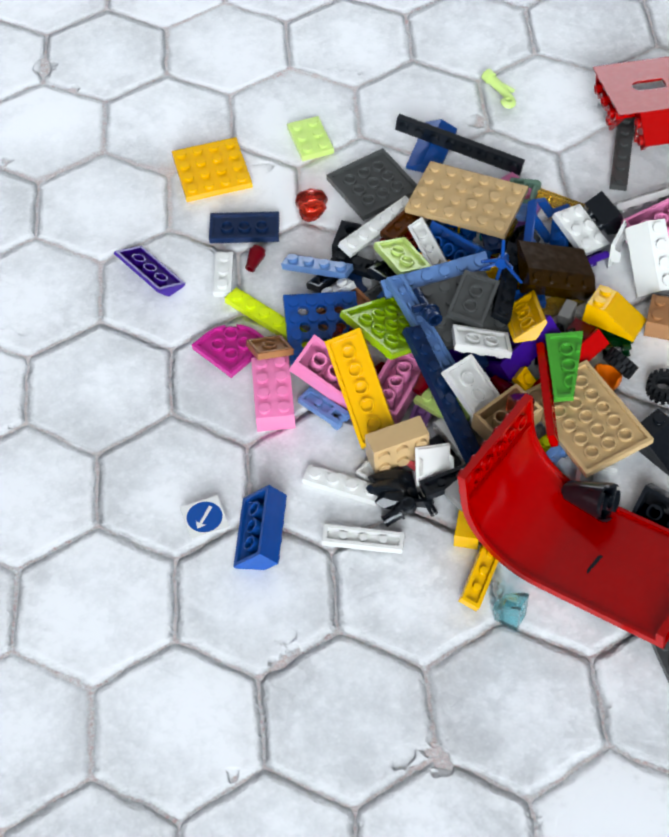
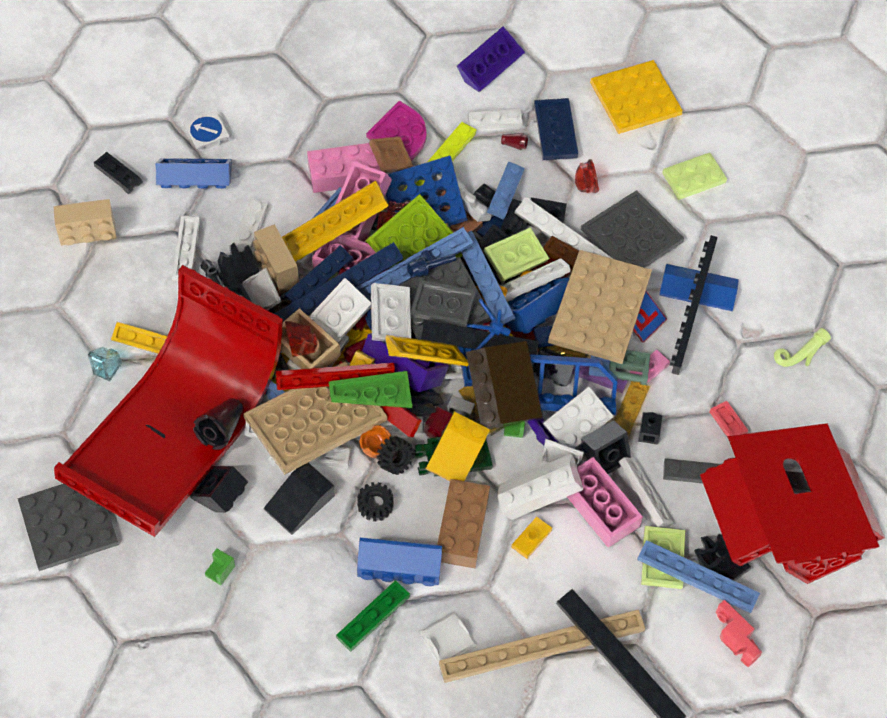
camera: 80 degrees right, 5 degrees up
none -> tan brick [53,199,116,245]
none -> black plate [93,152,143,194]
none -> dark blue plate [285,245,354,303]
none -> black brick [638,412,662,445]
none -> coral plate [710,401,748,438]

